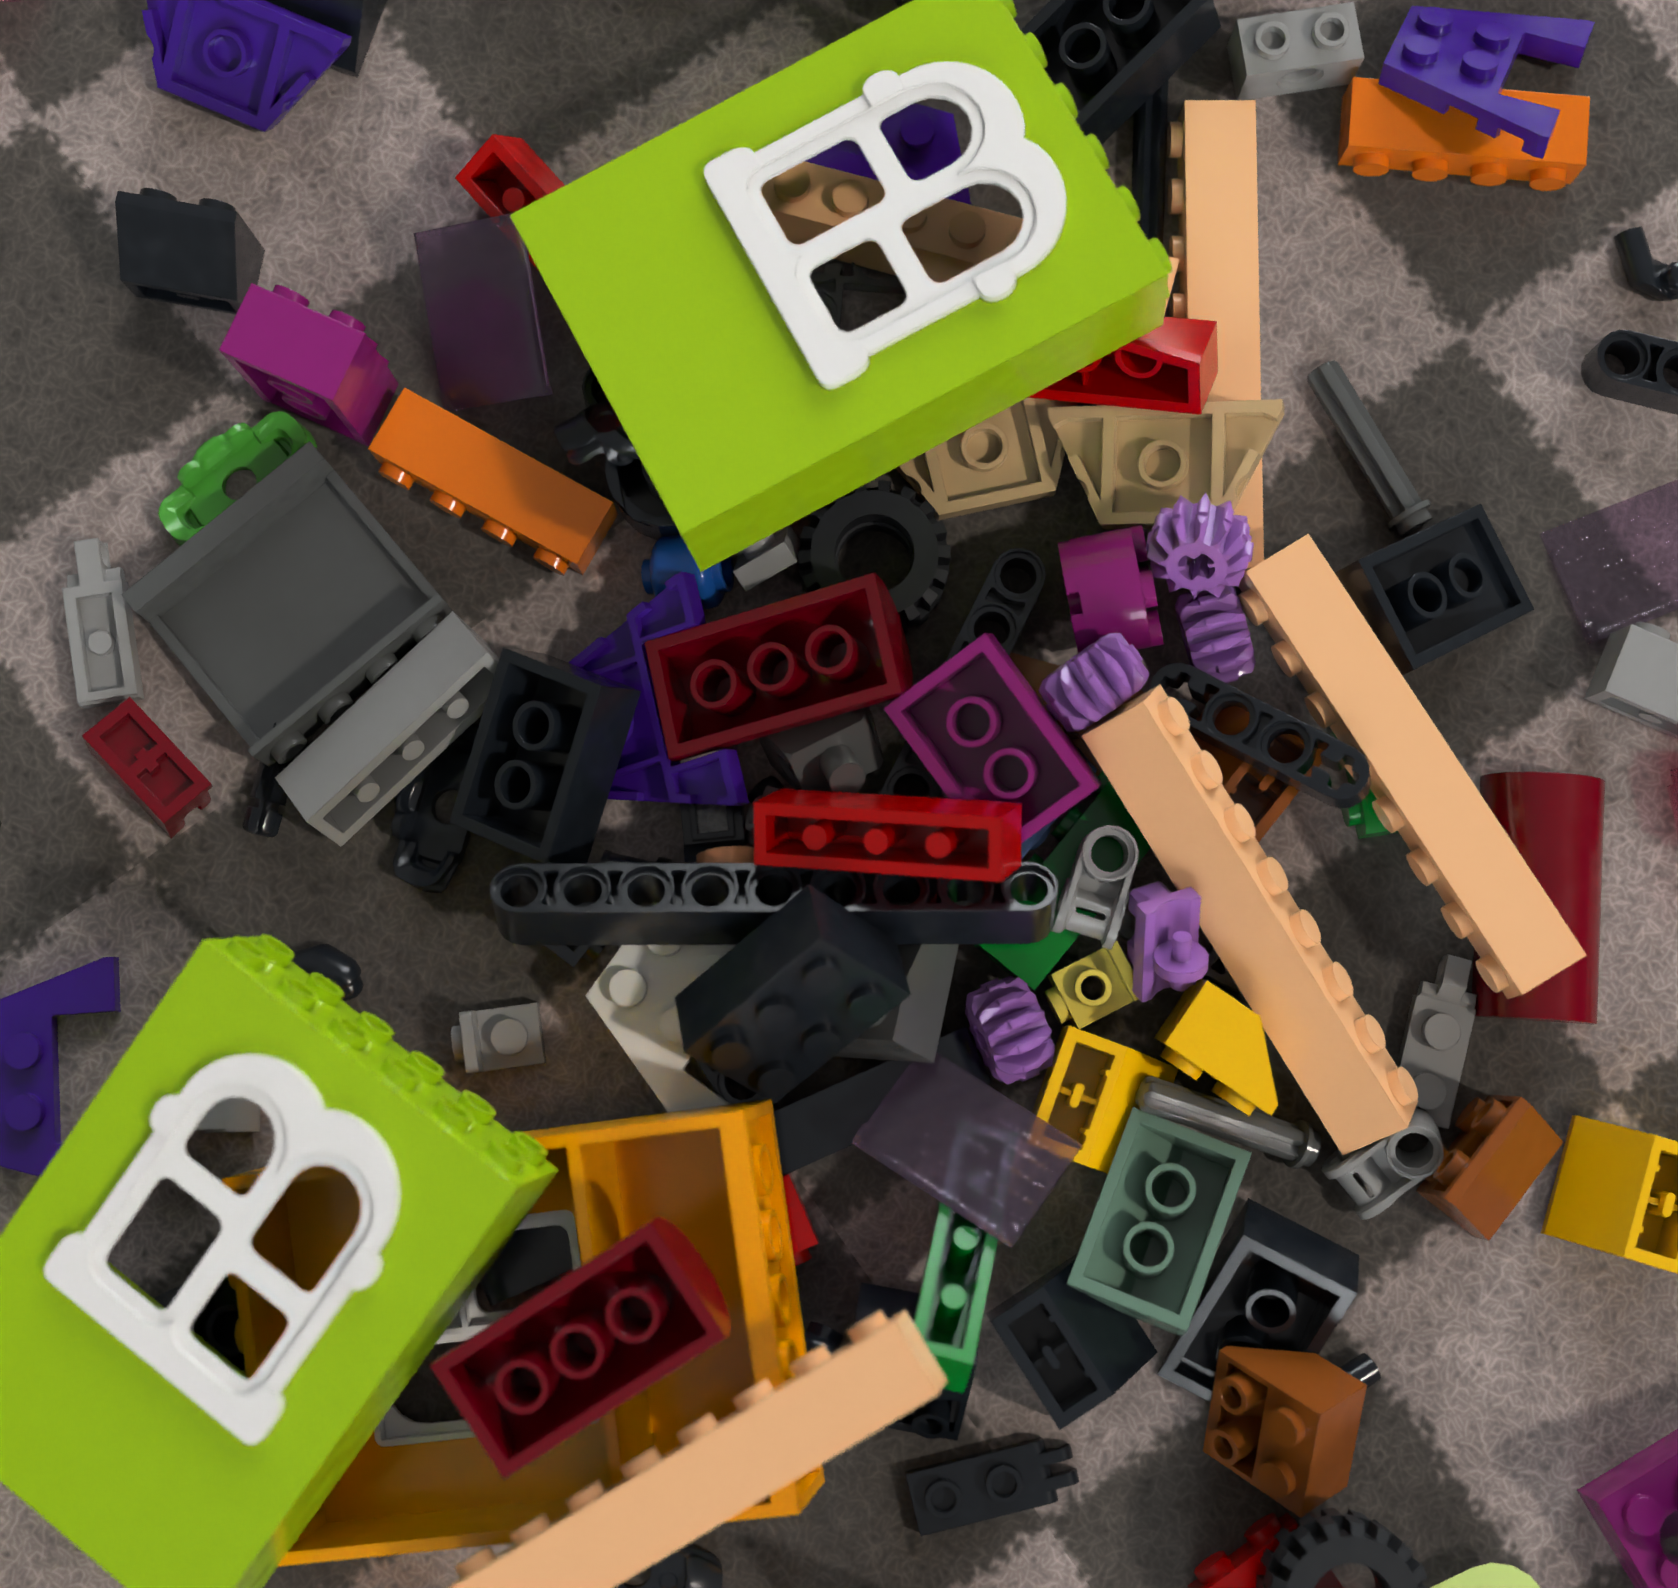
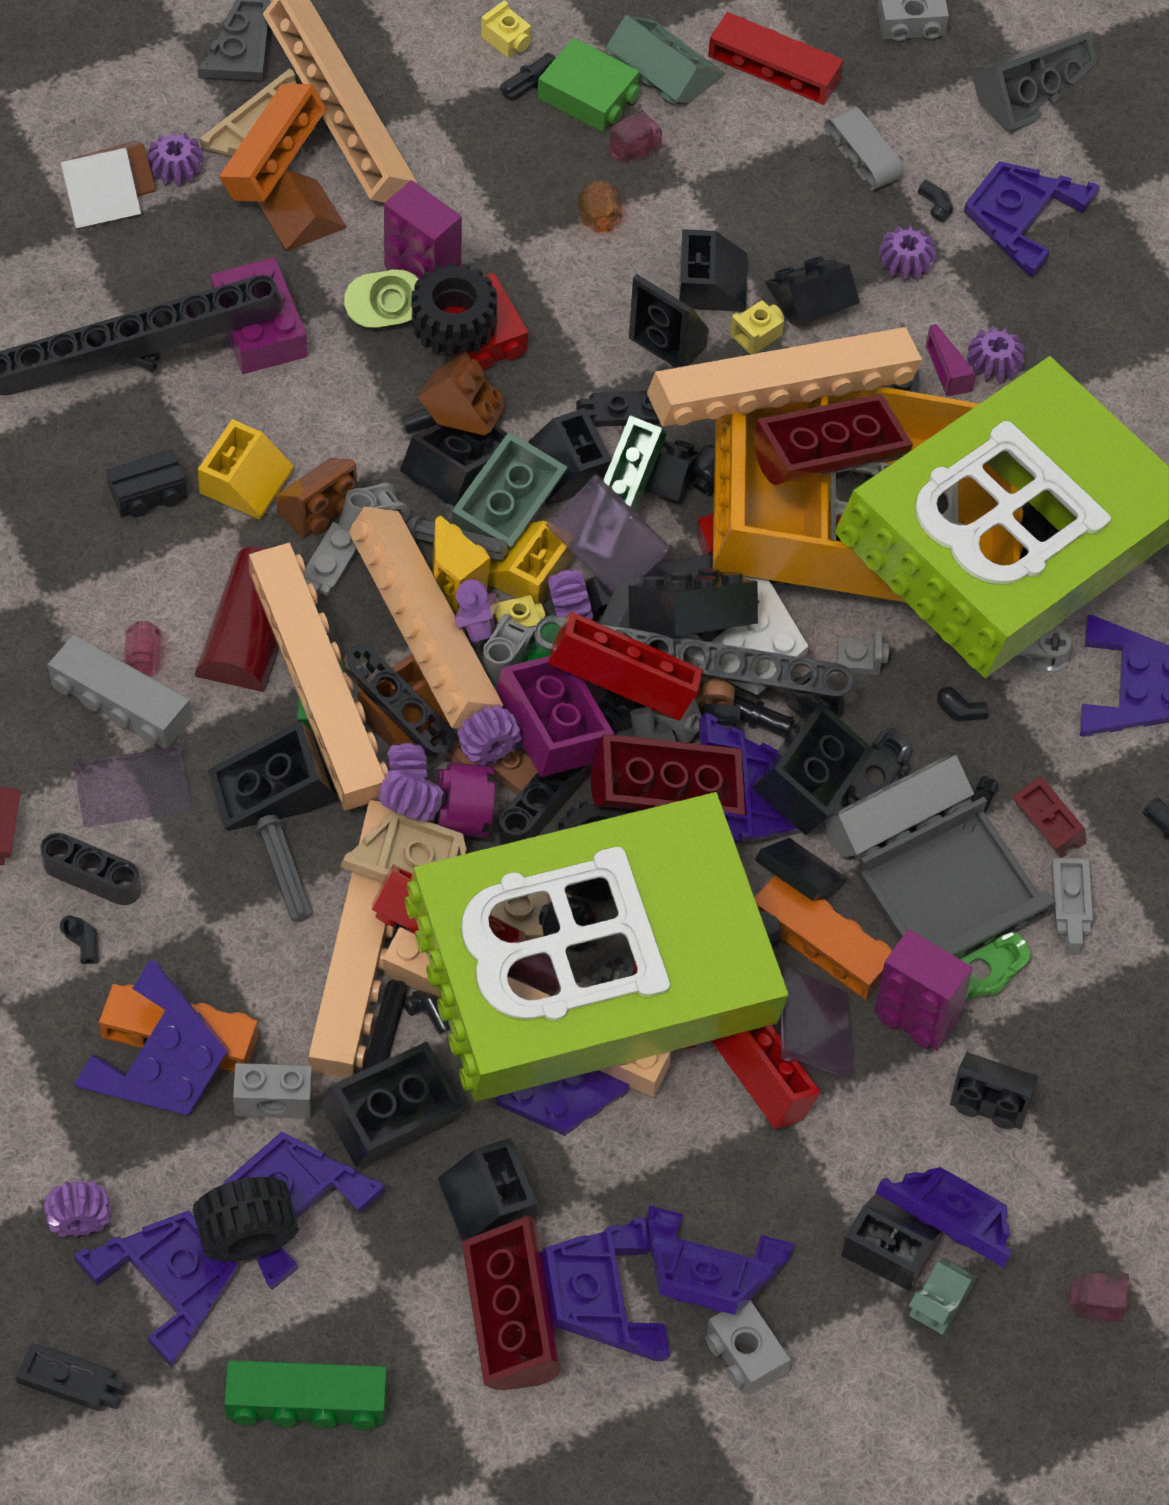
camera: 175 degrees left, 25 degrees down
none -> black tile [755,838,847,900]

